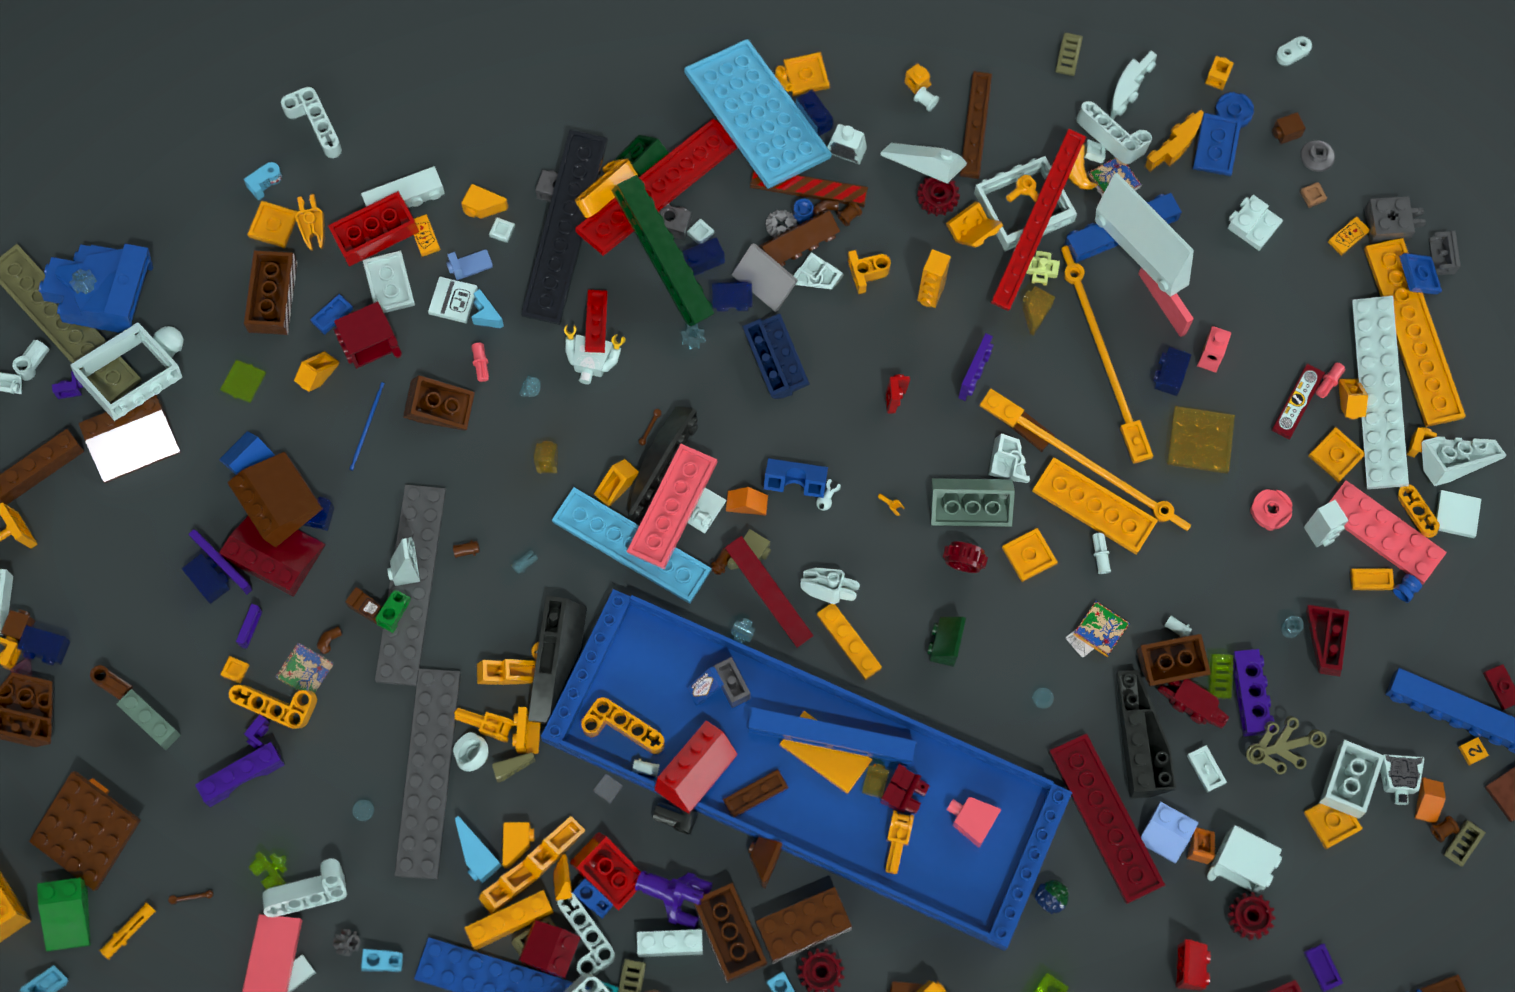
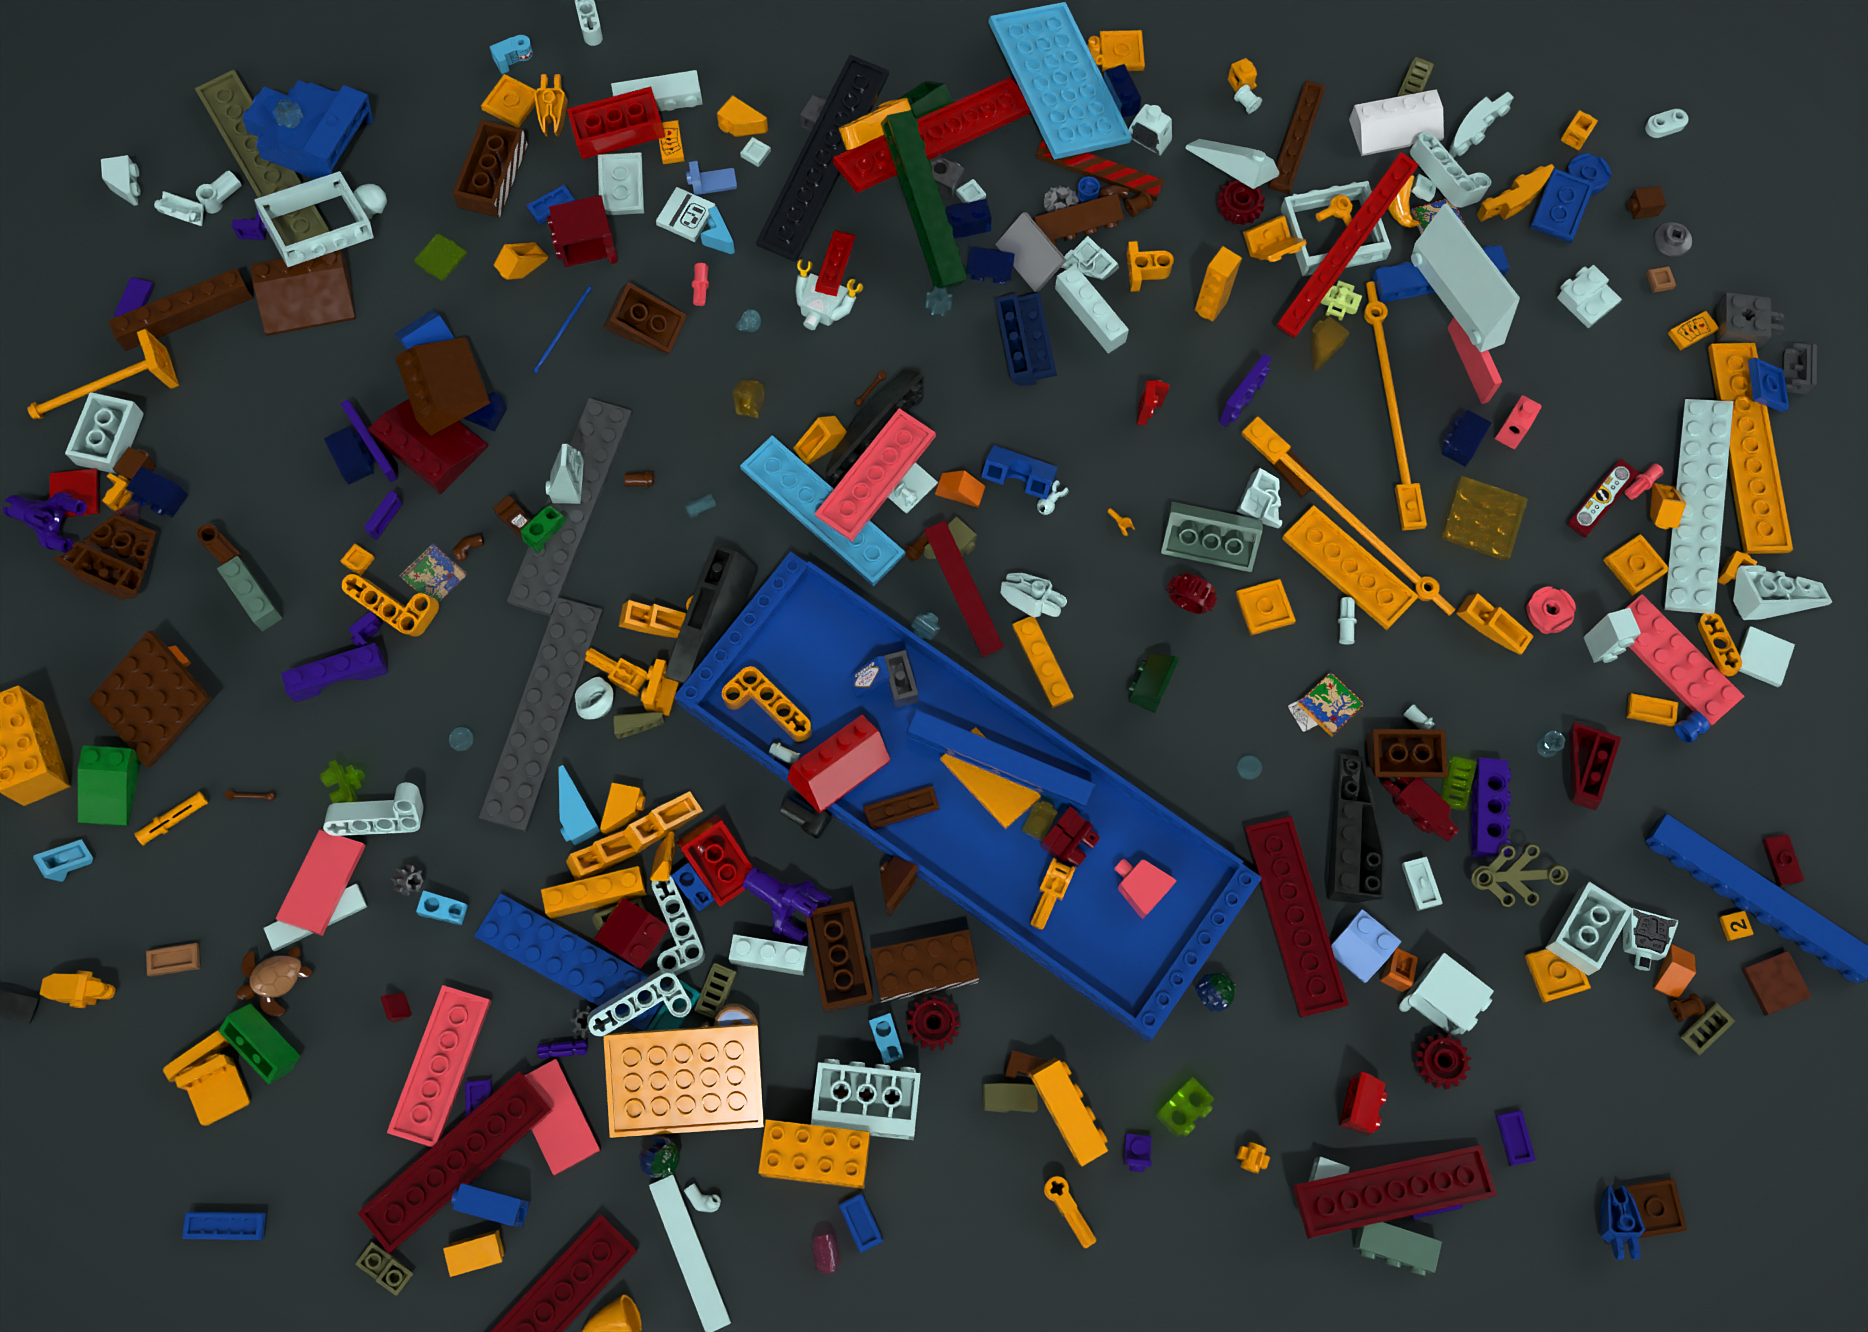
camera: 10 degrees right, 0 degrees up
clear tile [593,774,623,804] -> none
none -> light aqua brick [1055,265,1129,353]
none -> white slope [1349,89,1444,156]
none -> light orange slope [1456,593,1533,655]

